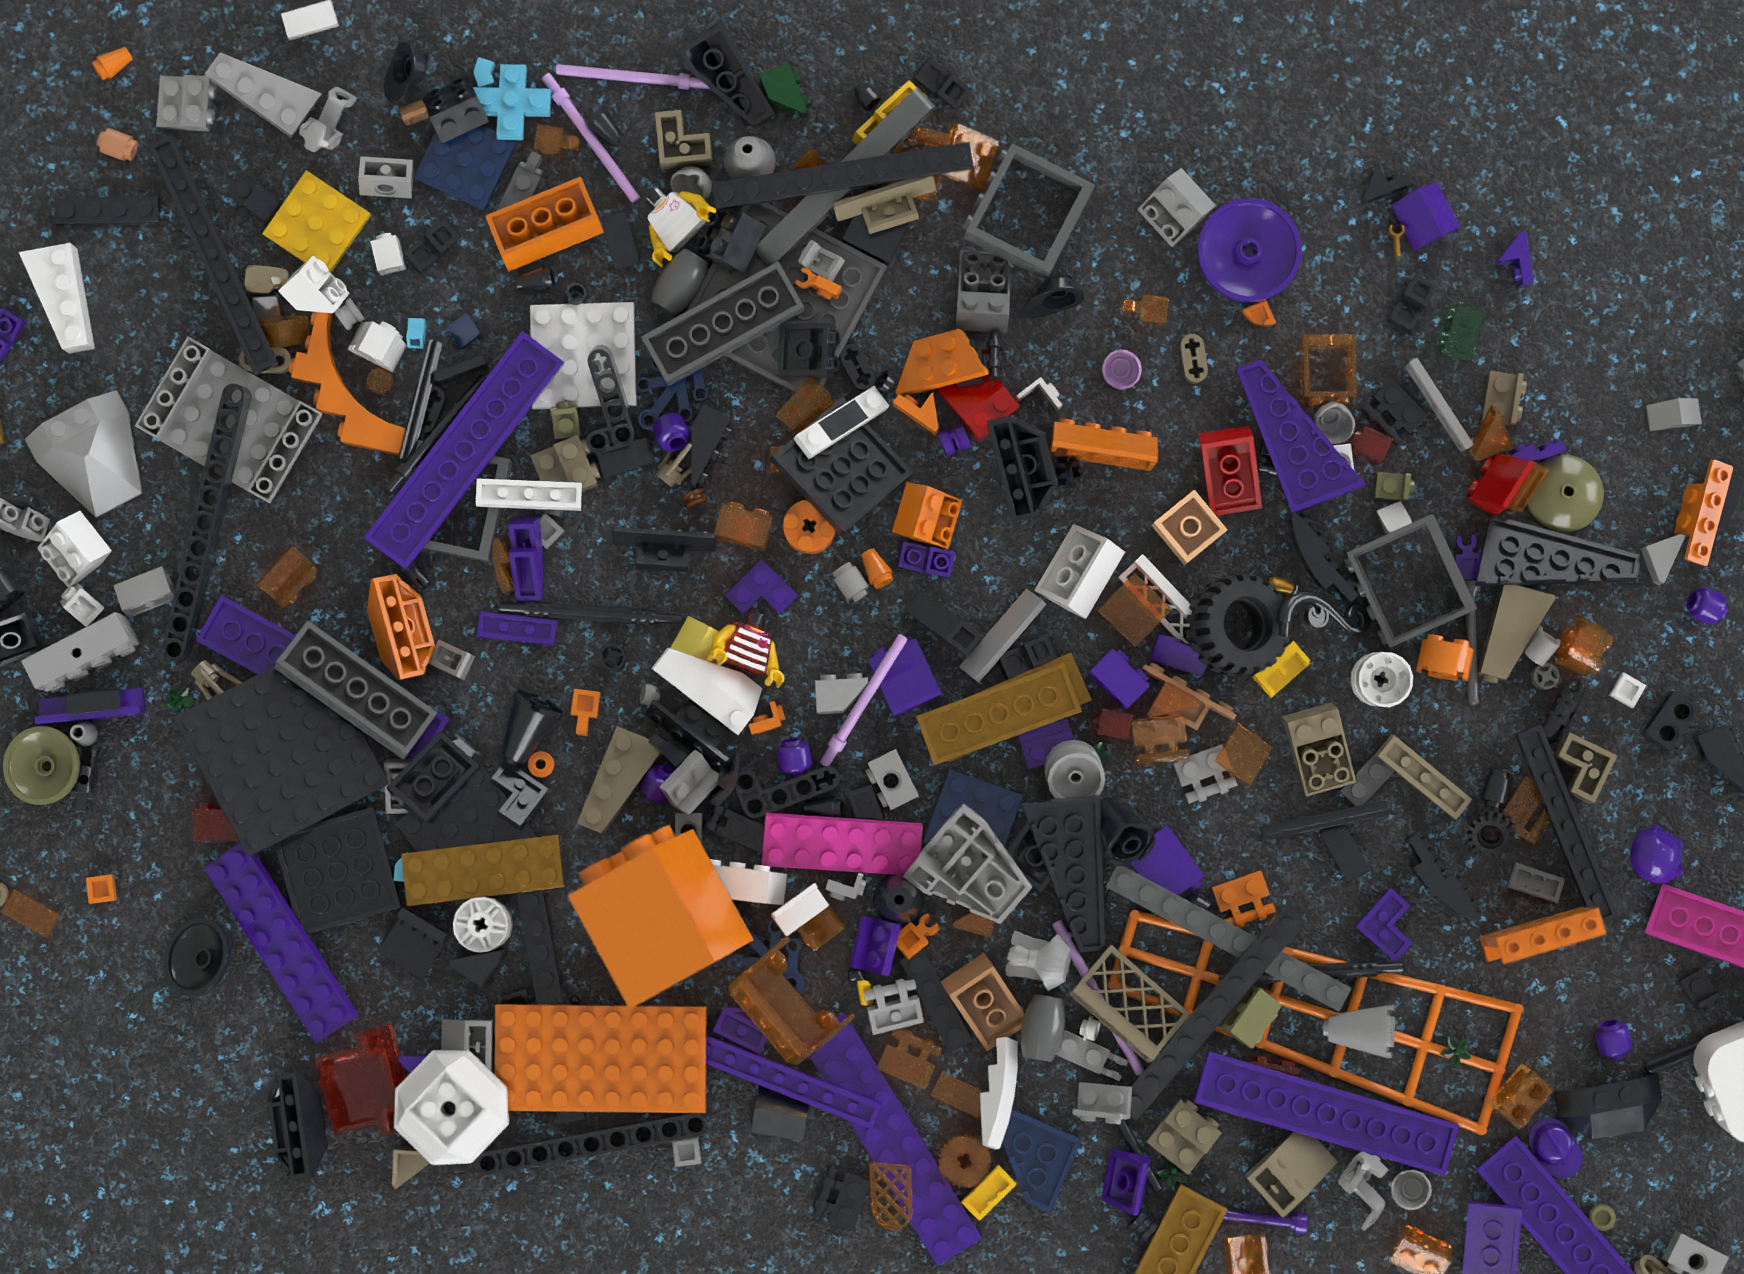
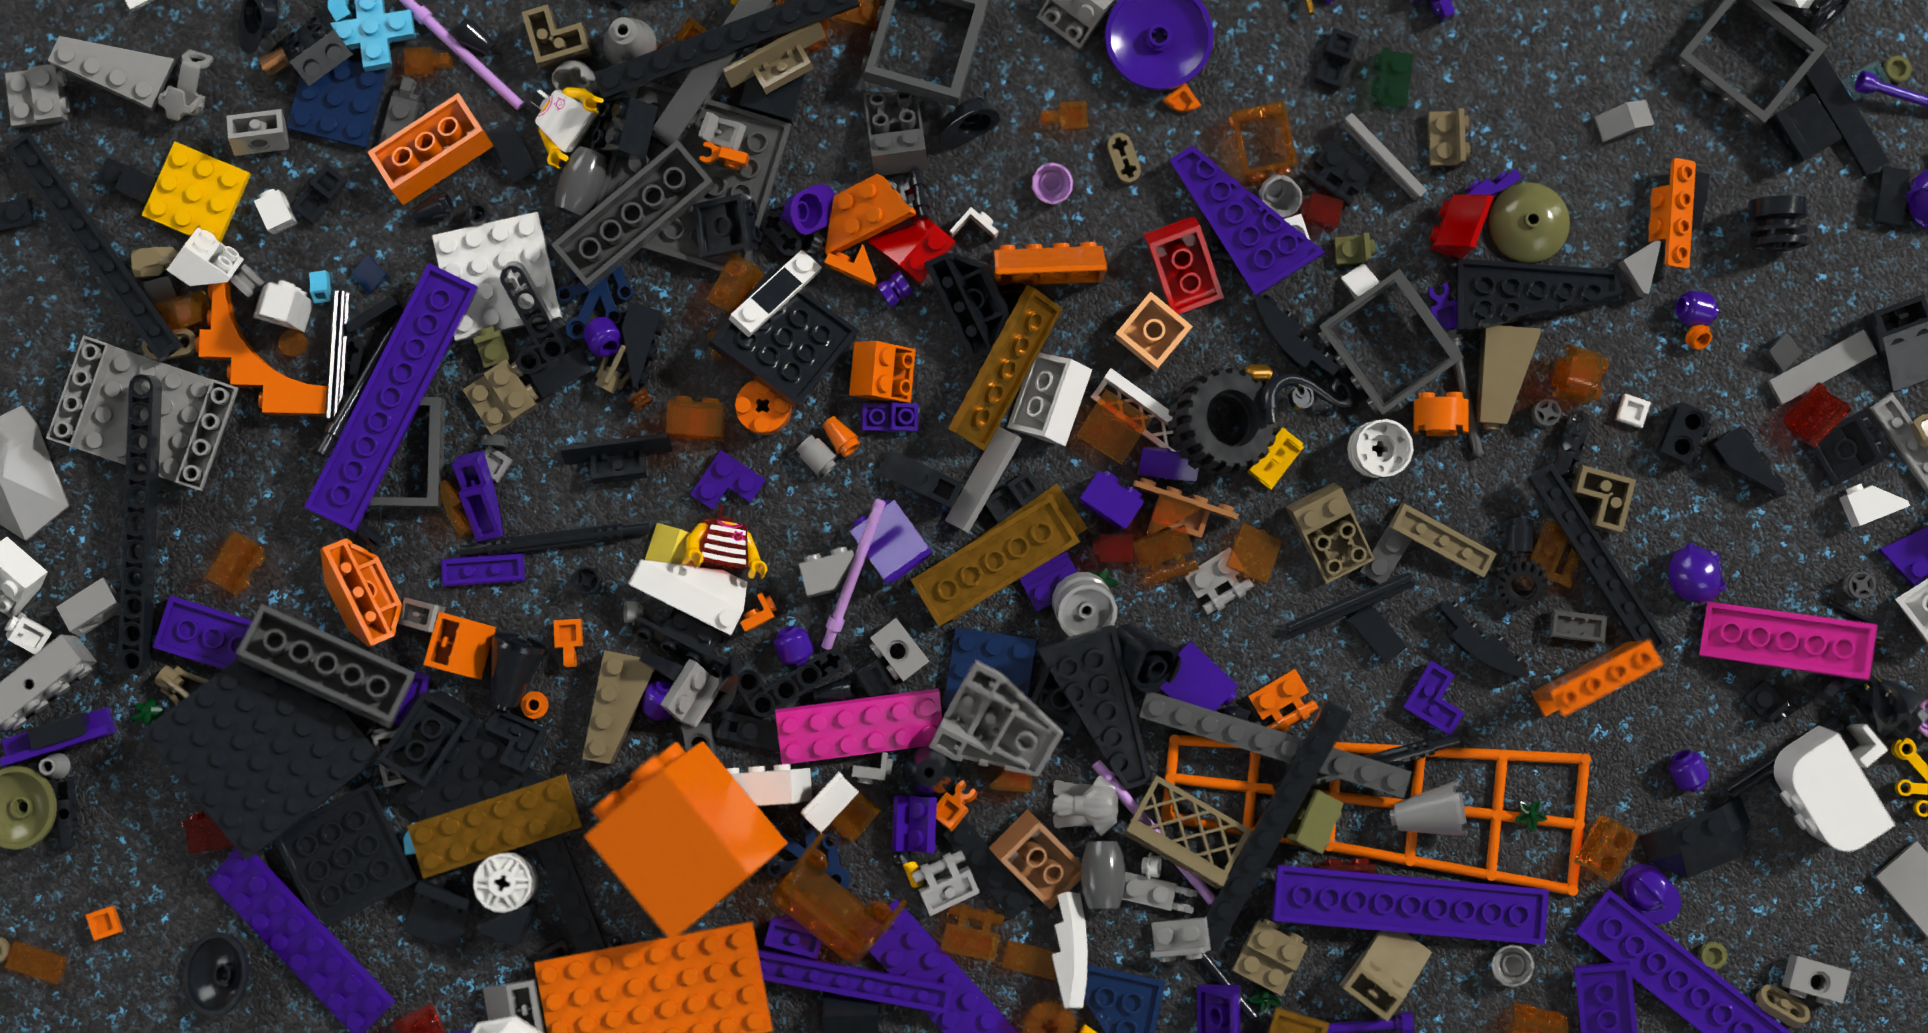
camera: 15 degrees left, 0 degrees up
white plate [476,479,582,511] -> none
light grey piece [1338,1151,1388,1231] -> none
clear orange slope [1469,405,1513,461] -> none
clear orange tile [1508,461,1549,513] -> none
light grey piece [1525,625,1561,666] -> none
none -> orange slope [423,612,497,680]
none -> dark purple piece [780,184,835,235]
none -> pearl gold plate [948,285,1063,451]
none -> orange plate [1685,325,1712,350]

